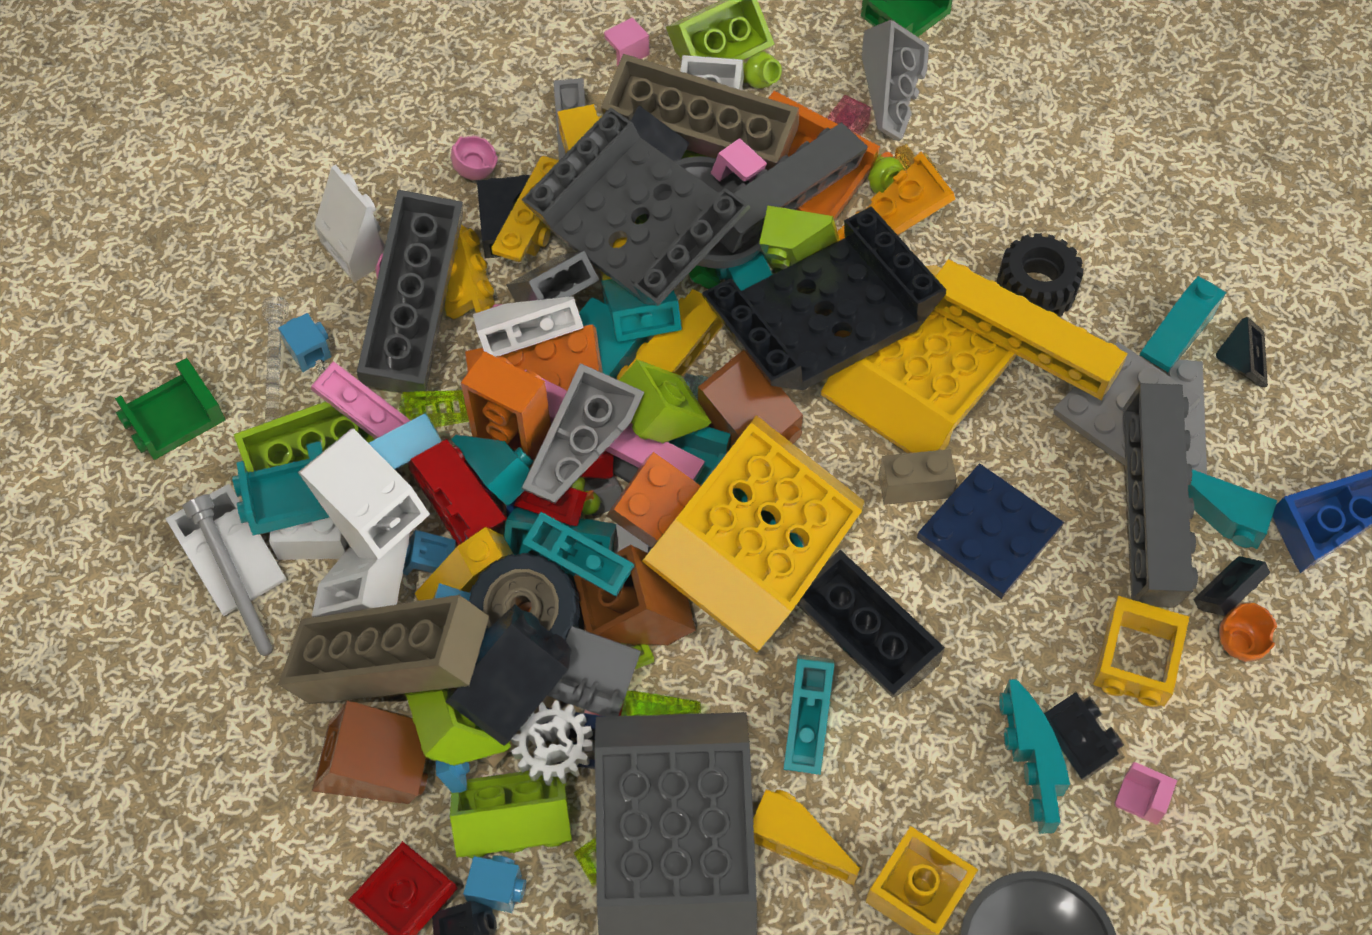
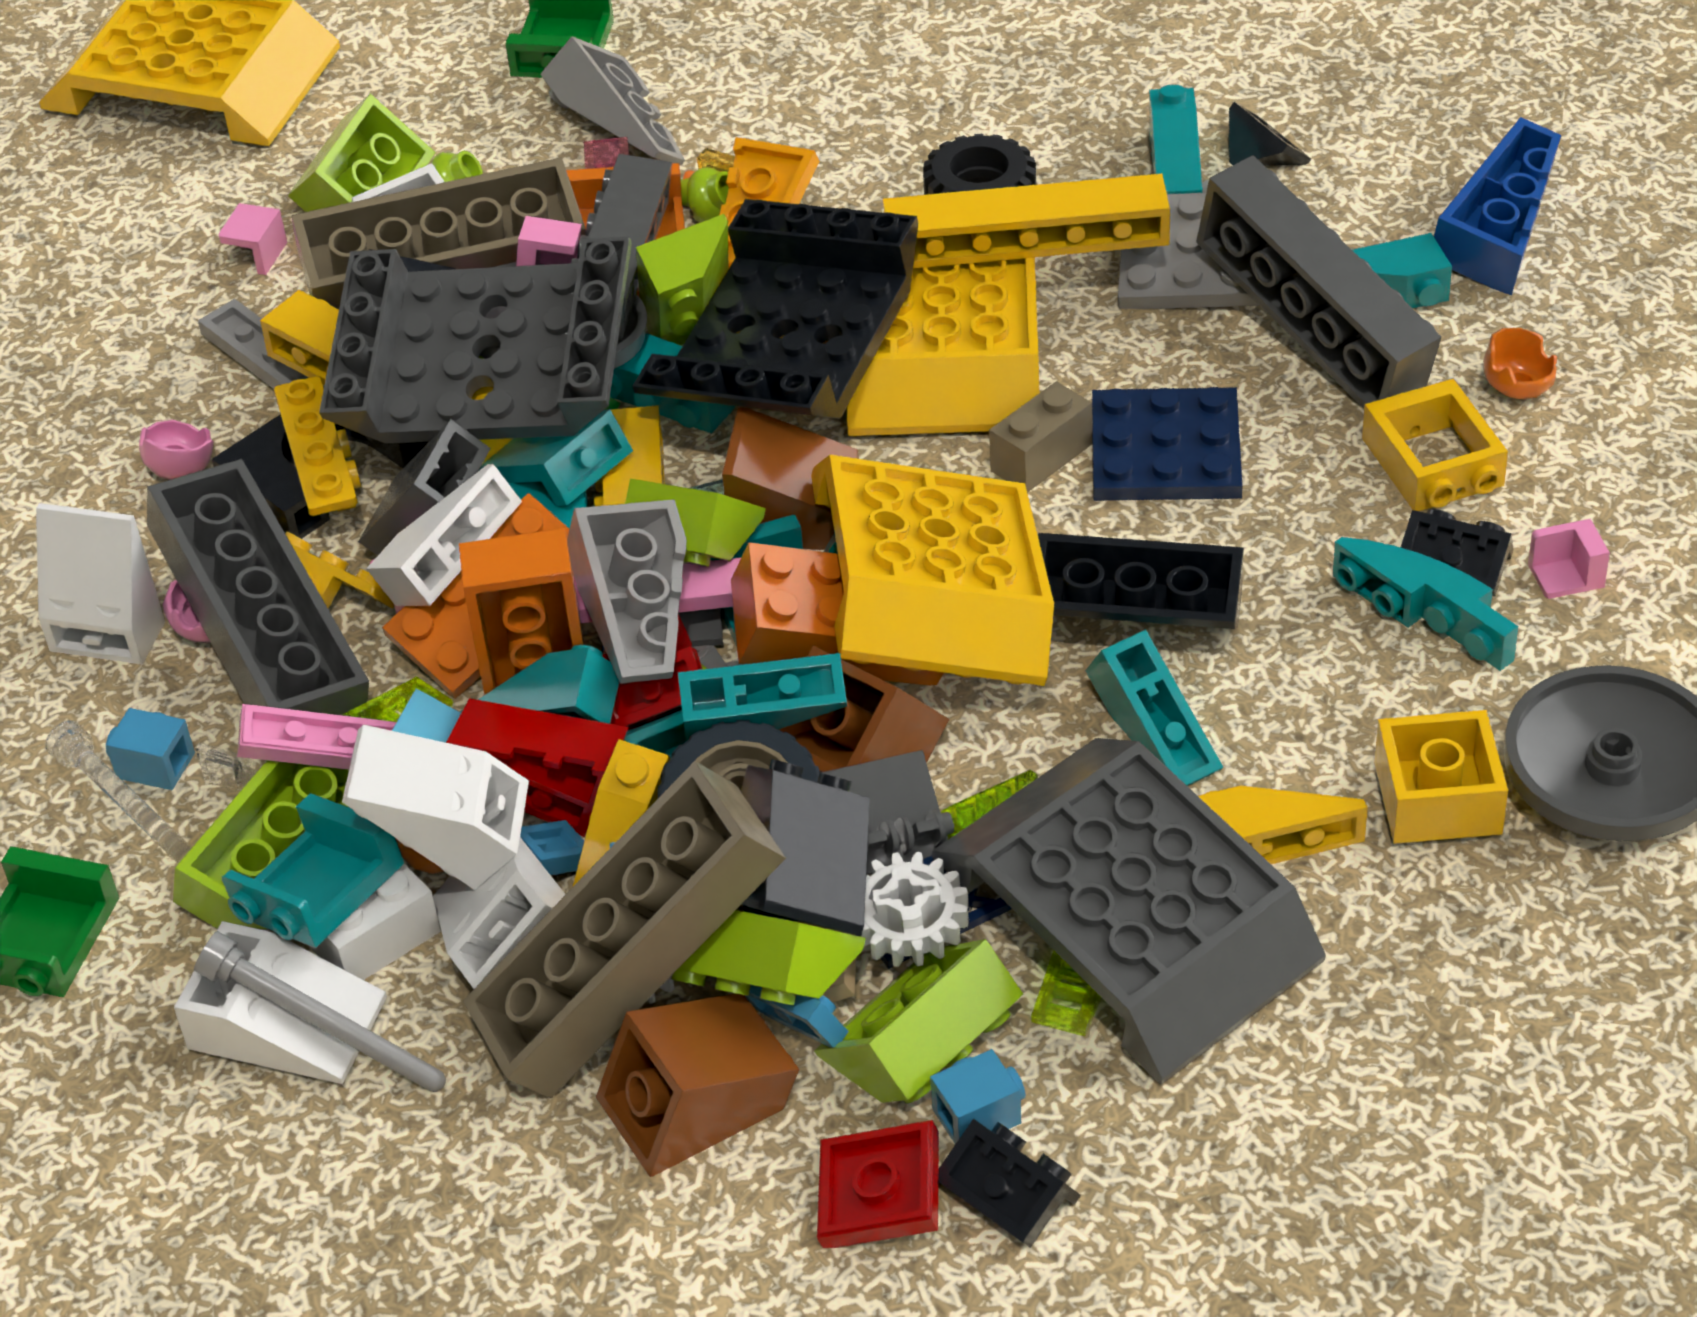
camera: 35 degrees left, 15 degrees down
black plate [1193,556,1270,616] -> none

